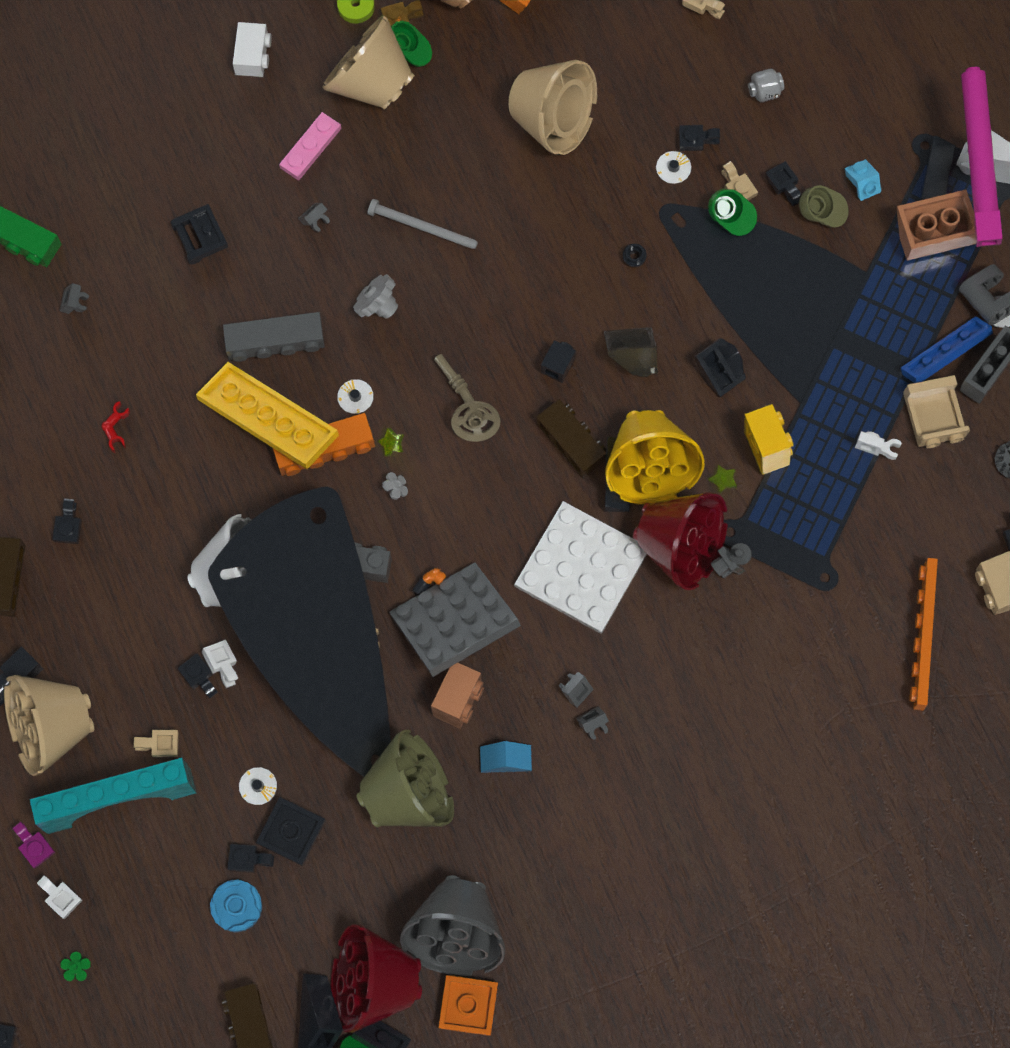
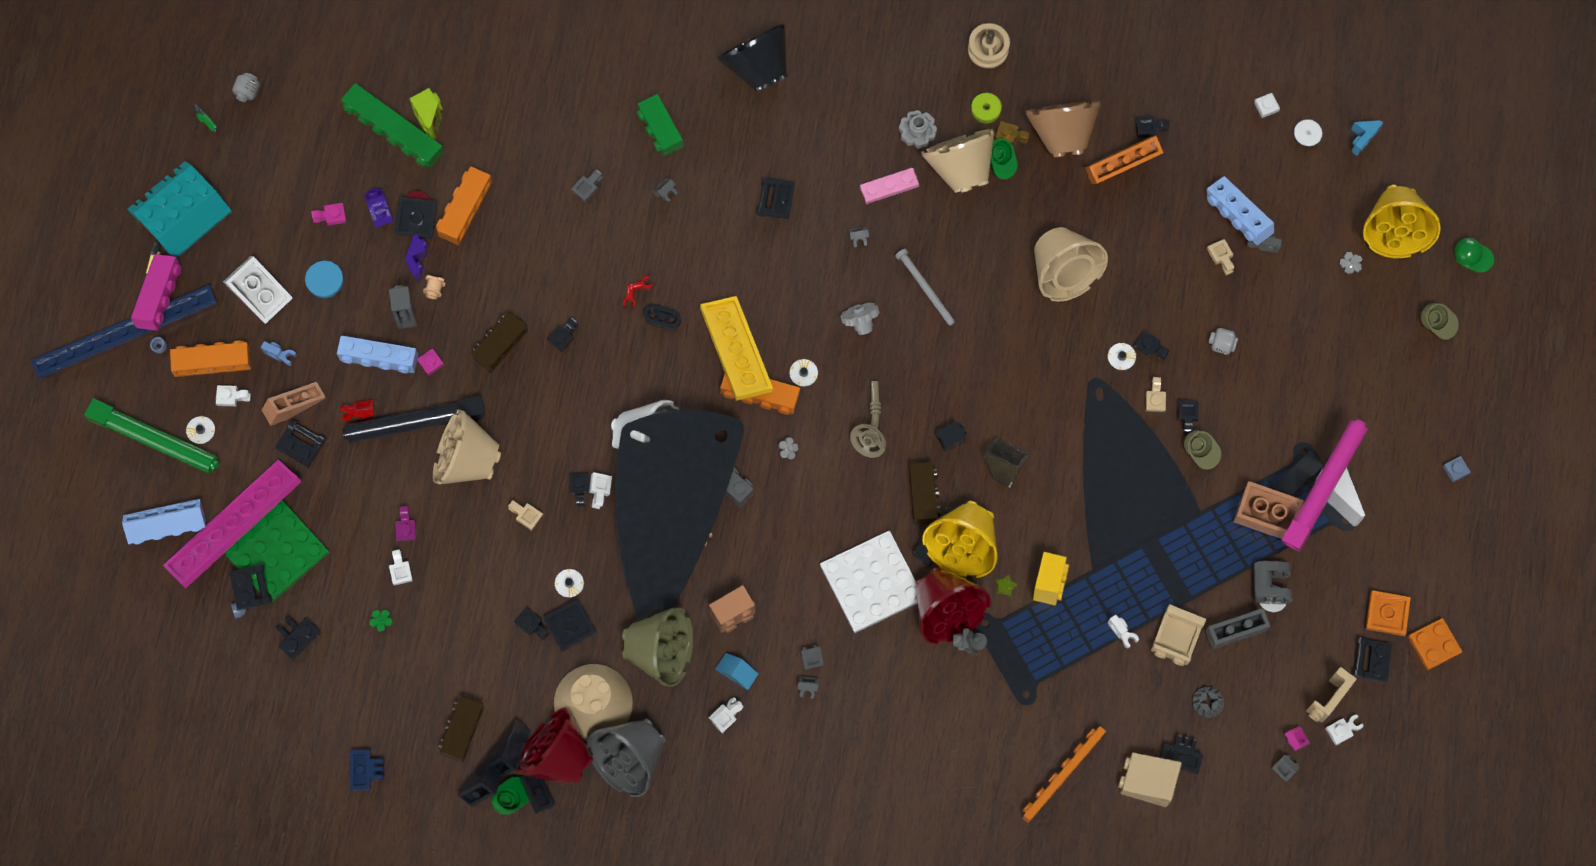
camera: 30 degrees right, 0 degrees up
teal arch [30,758,196,834] -> none
dark azure tile [210,880,262,933] -> none
dark grey brick [223,312,325,362] -> none
white brick [233,22,272,77] -> none
clear neon green piece [378,428,404,457] -> none
dark grey plate [390,563,521,677] -> none
arm [411,568,446,596] -> none
orange plate [439,975,498,1036] -> none
black plate [623,244,647,267] -> none
black slope [694,338,746,397] -> none
green cap [708,189,757,236] -> none
medium azure bracket [845,159,881,201] -> none
blue plate [901,316,993,383] -> none
none -> tan cone [554,664,633,742]
none -> black plate [644,305,681,330]
none -> white plate [709,697,744,733]
none -> black cone [717,24,788,92]
none -> light grey plant [899,110,937,148]

